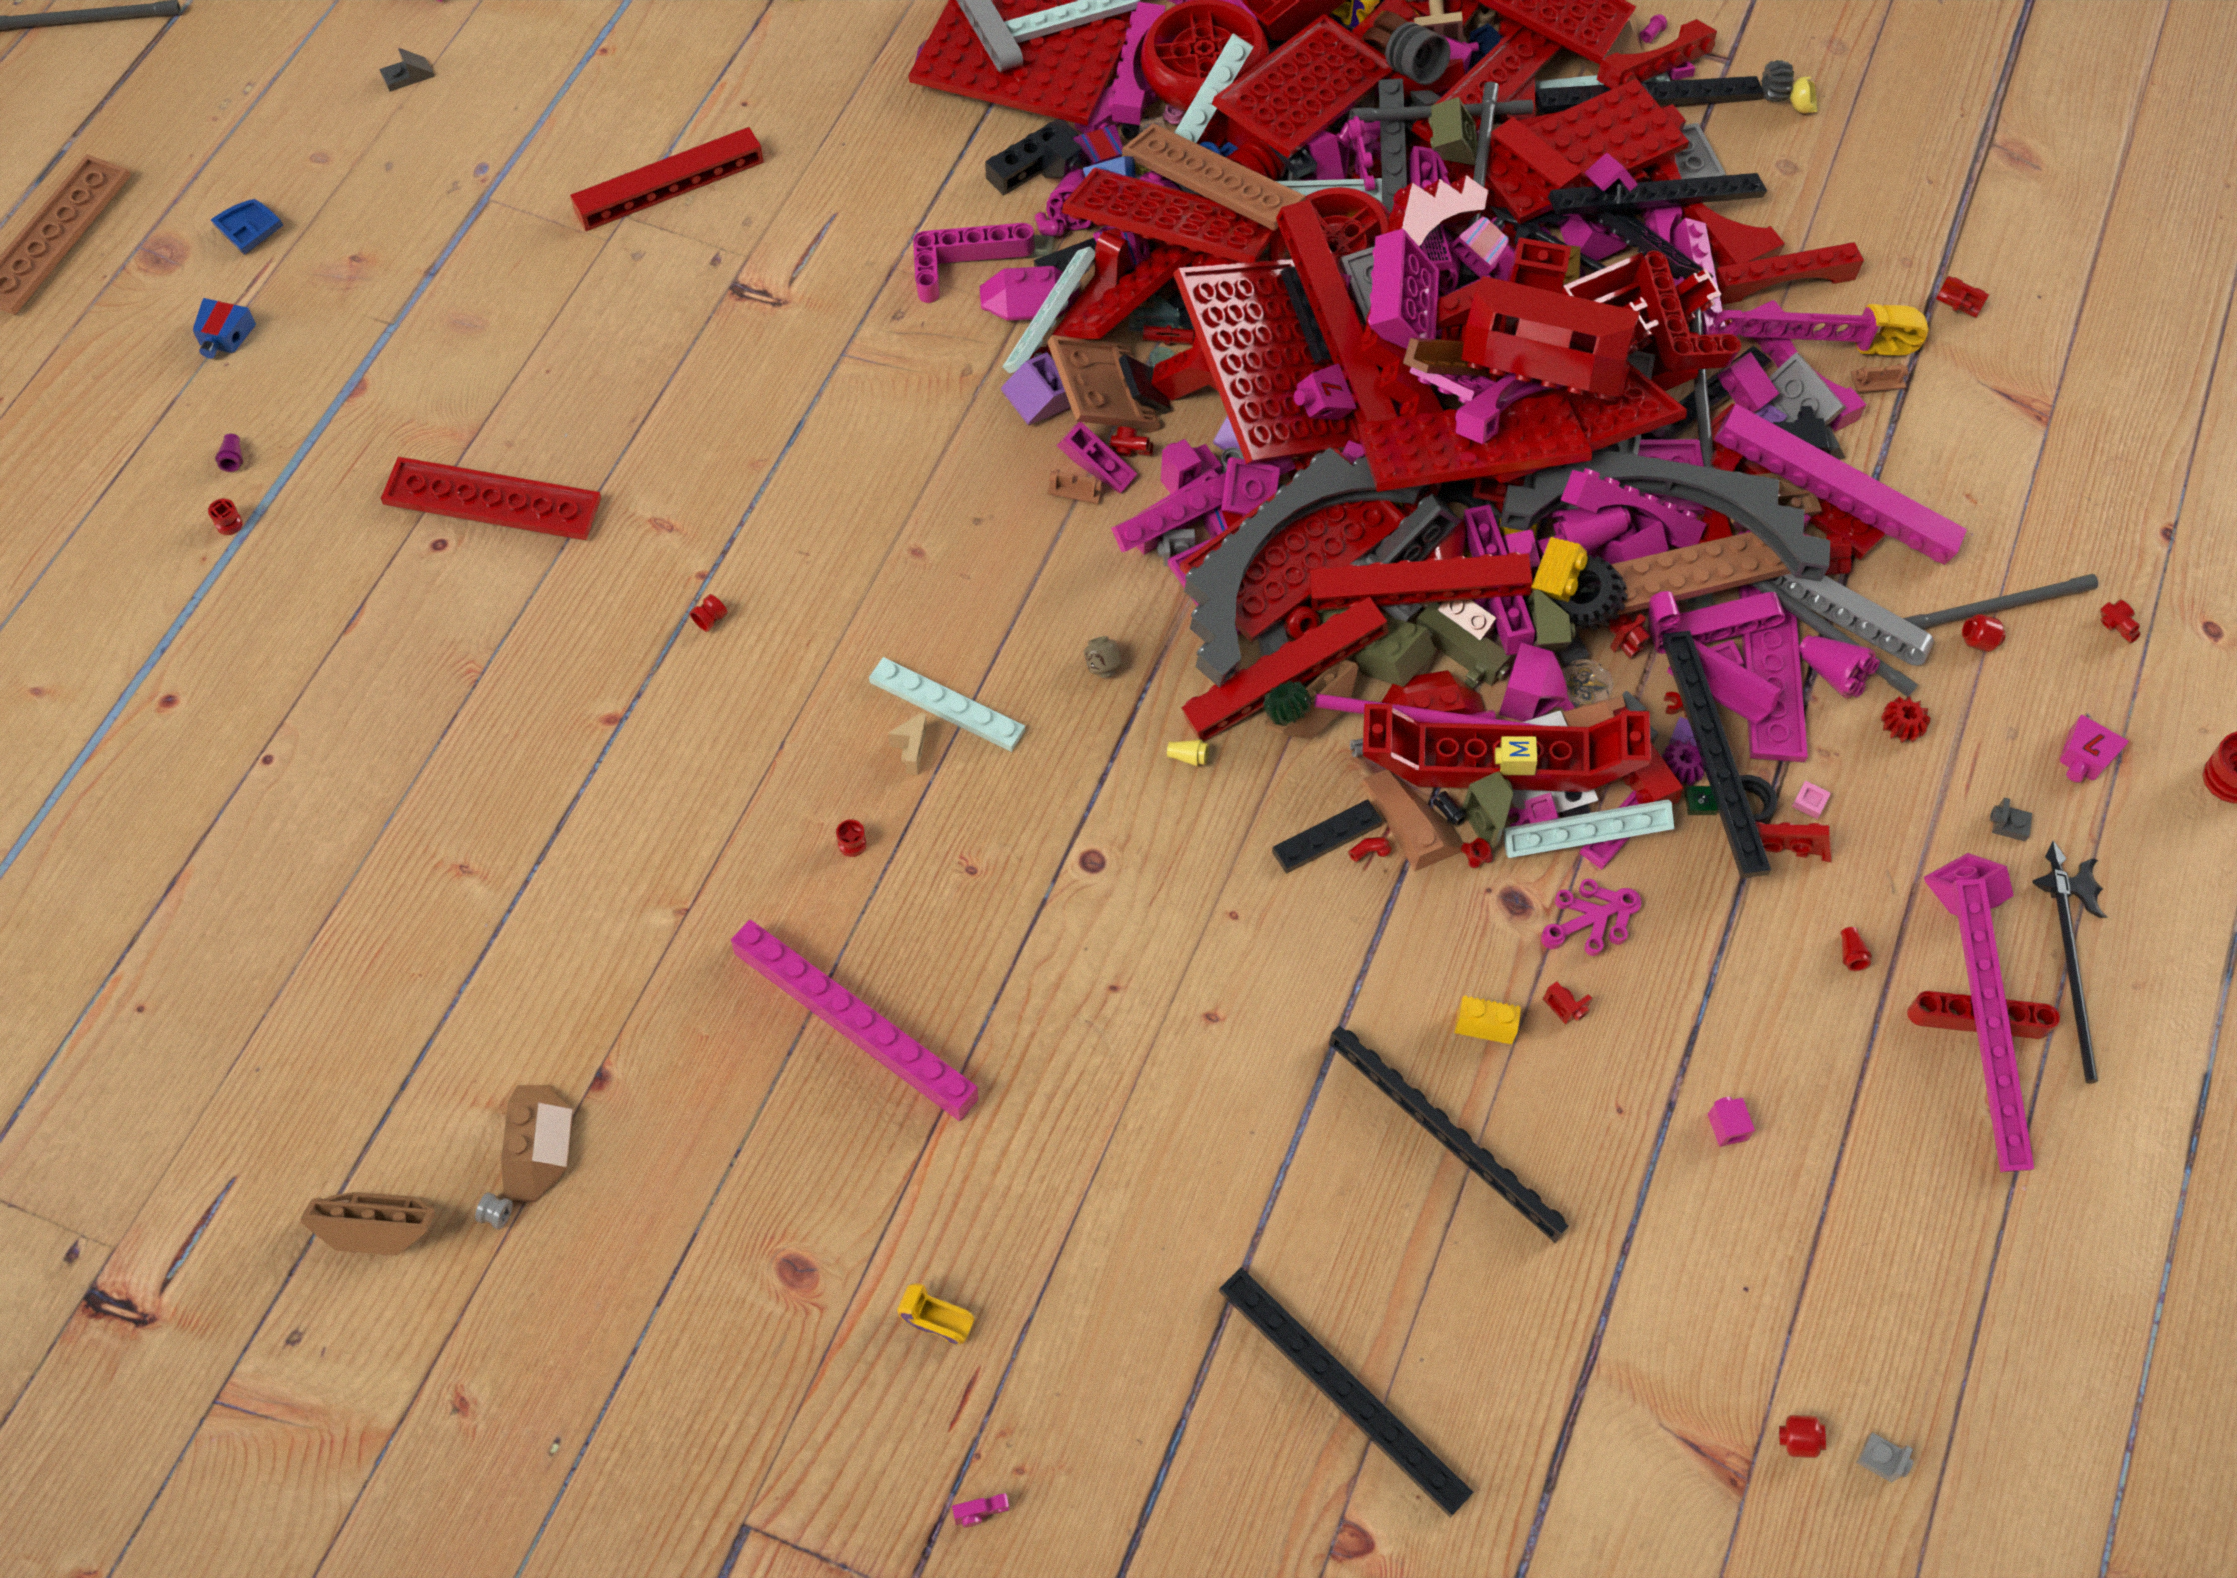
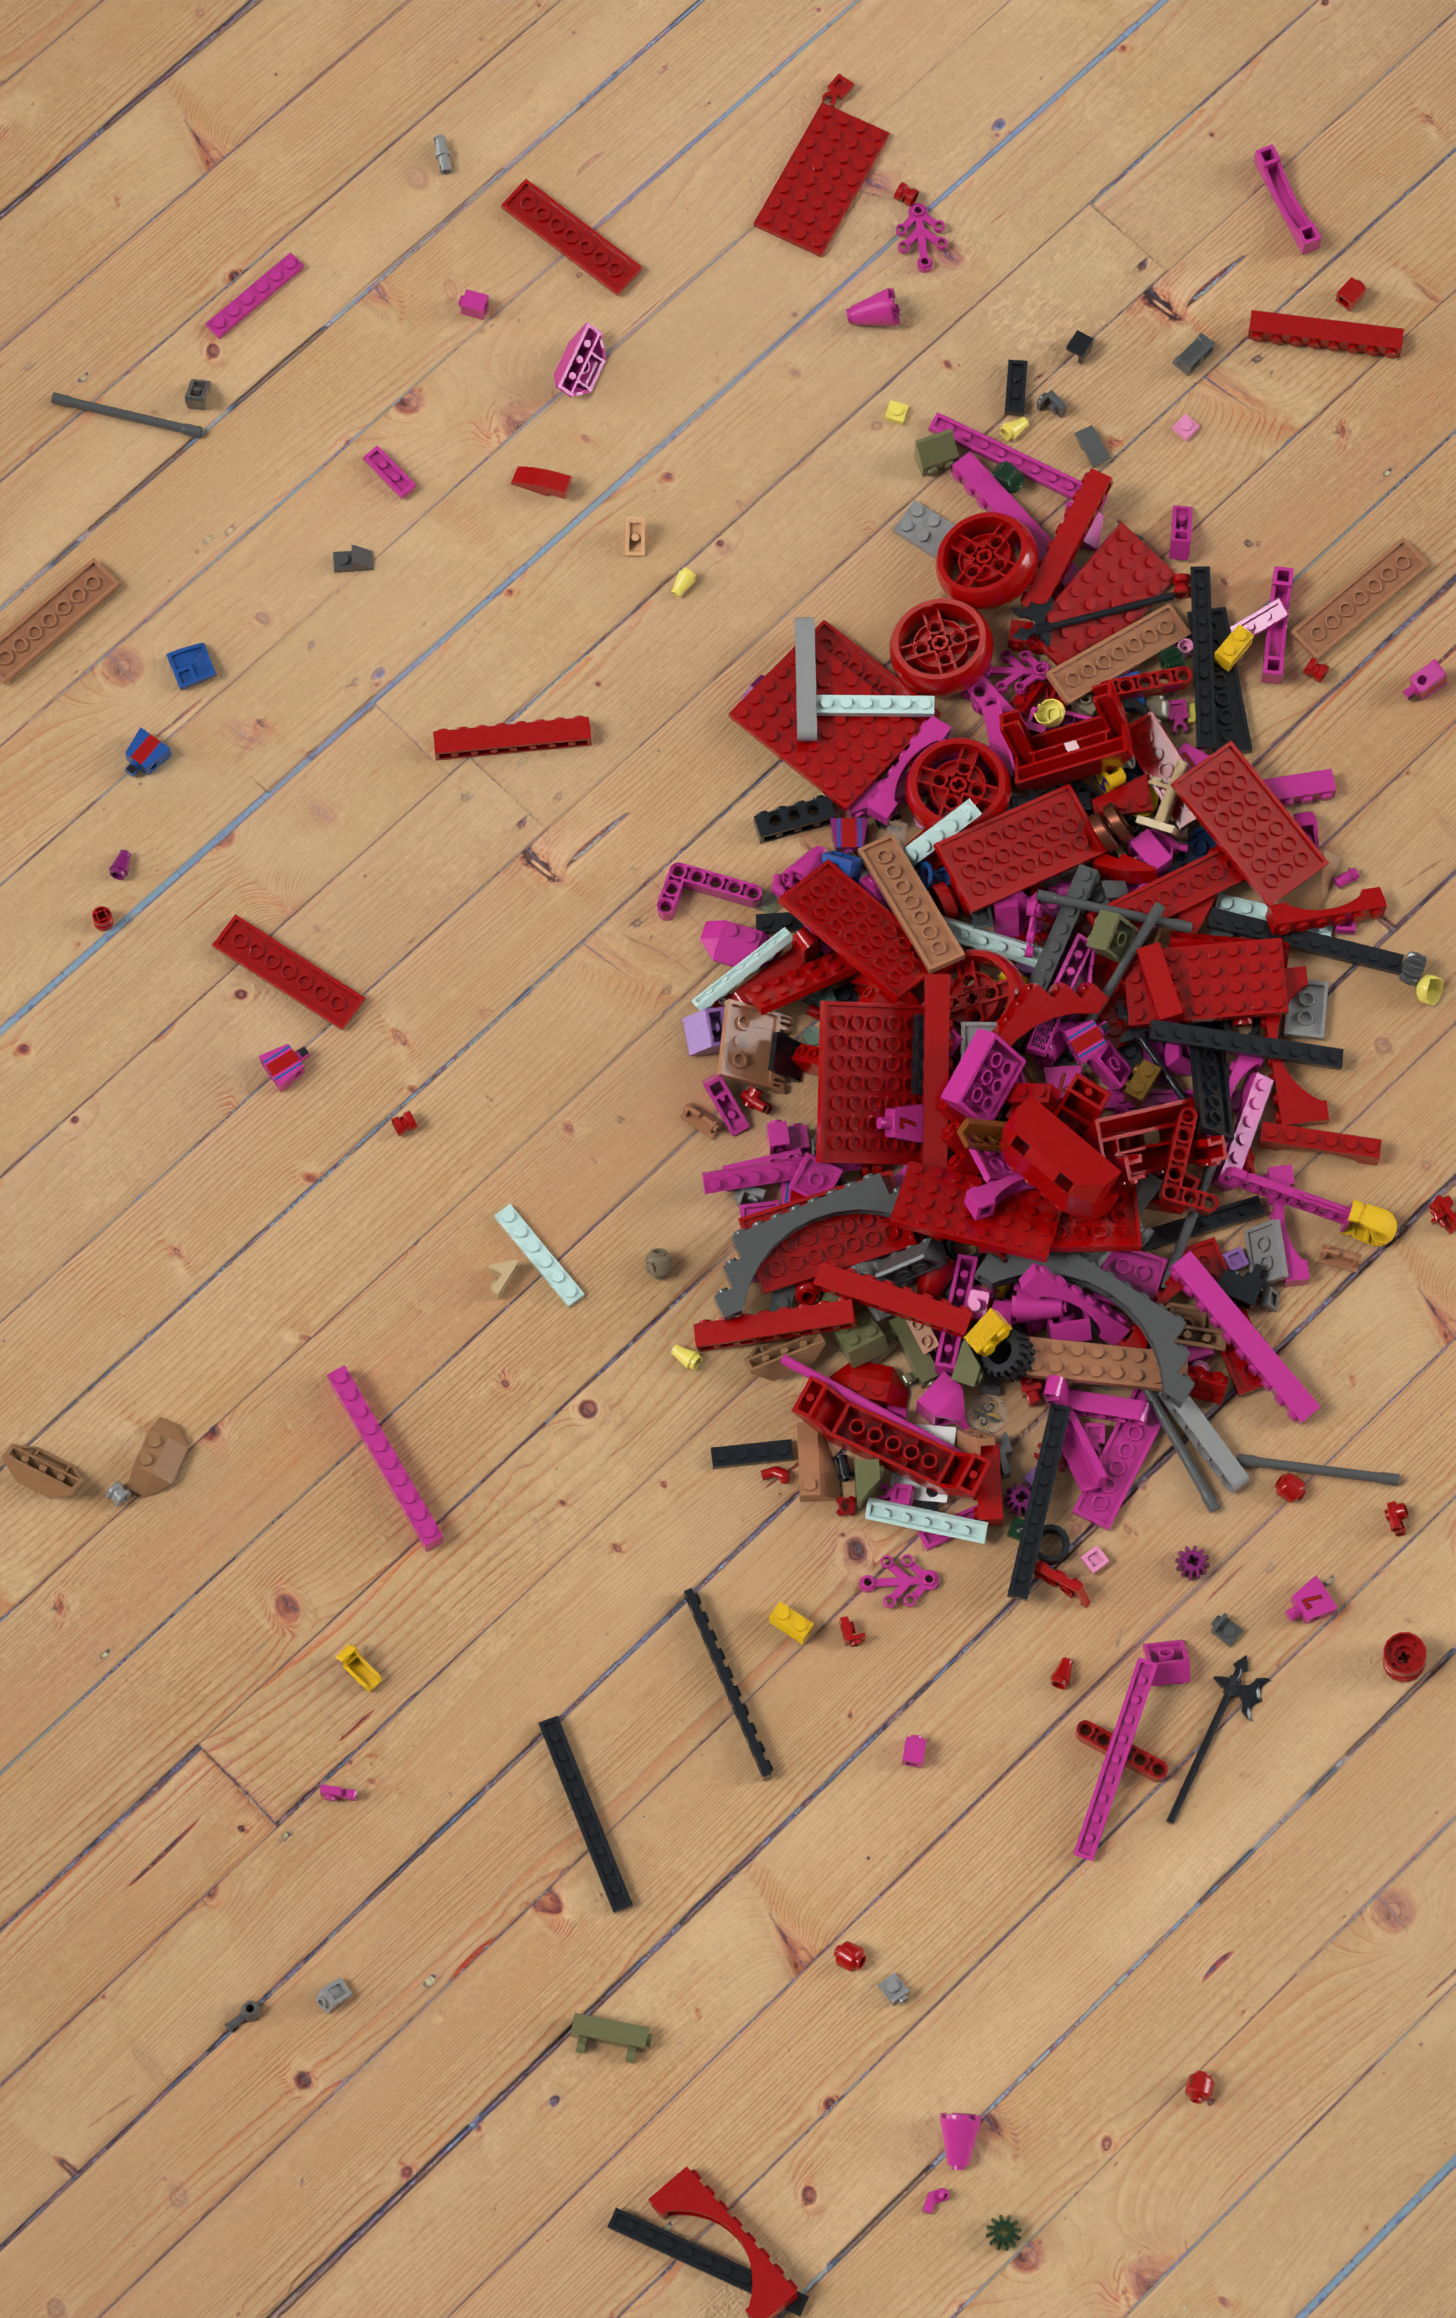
camera: 25 degrees right, 10 degrees up
red wheel [836,819,866,857] -> none
black slope [1042,130,1082,178] -> none
clear green gear [1263,680,1312,726] -> none
dark grey wheel [1385,22,1451,85] -> none
light yellow brick [1495,737,1537,775] -> none
dark pink panel [1584,153,1638,191] -> none
dark pink brick [1717,352,1780,413] -> none
dark pink cone [1799,635,1880,698] -> none
red gear [1880,696,1931,743] -> none
none -> torso [259,1044,310,1092]
none -> magenta gear [1175,1545,1210,1581]

